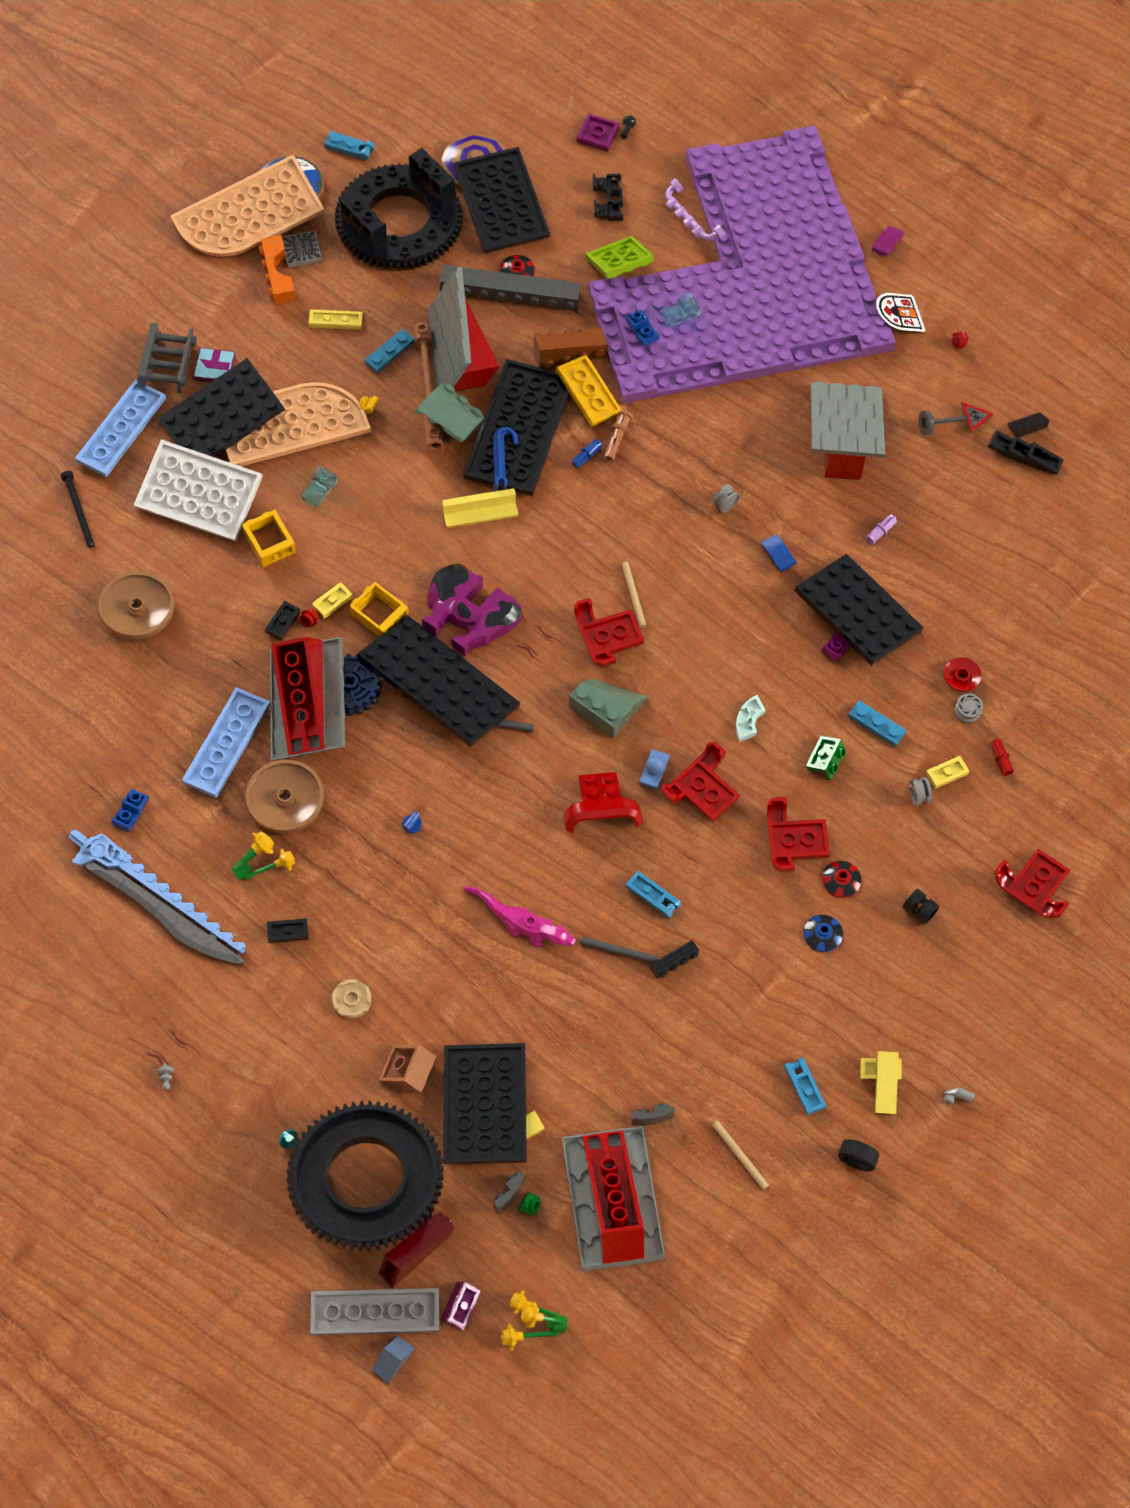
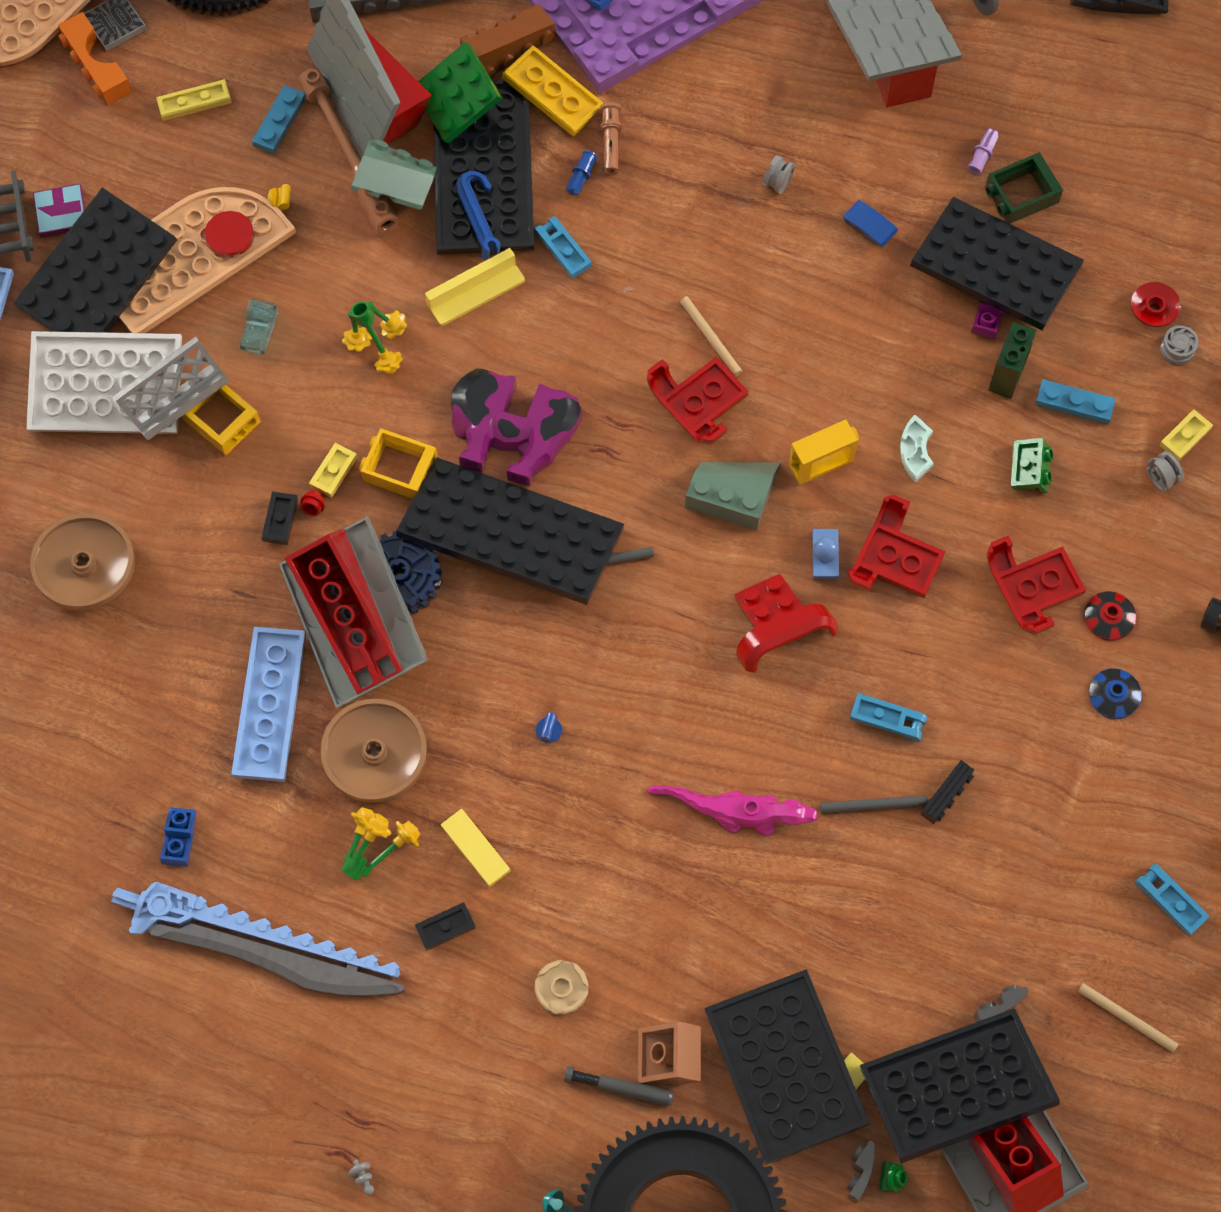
camera: 15 degrees left, 5 degrees up
none -> light grey fence [113,336,229,440]
none -> red tile [205,211,254,258]
none -> yellow plant [342,301,407,374]
none -> green plate [418,41,503,143]
none -> light yellow tile [441,809,511,888]
none -> dark azure plate [534,216,592,279]
none -> dark grey piece [564,1066,674,1107]
none -> yellow window [789,419,859,485]
none -> black plate [860,1008,1060,1163]
none -> dark green window [985,152,1063,224]
none -> dark green window [988,322,1037,399]

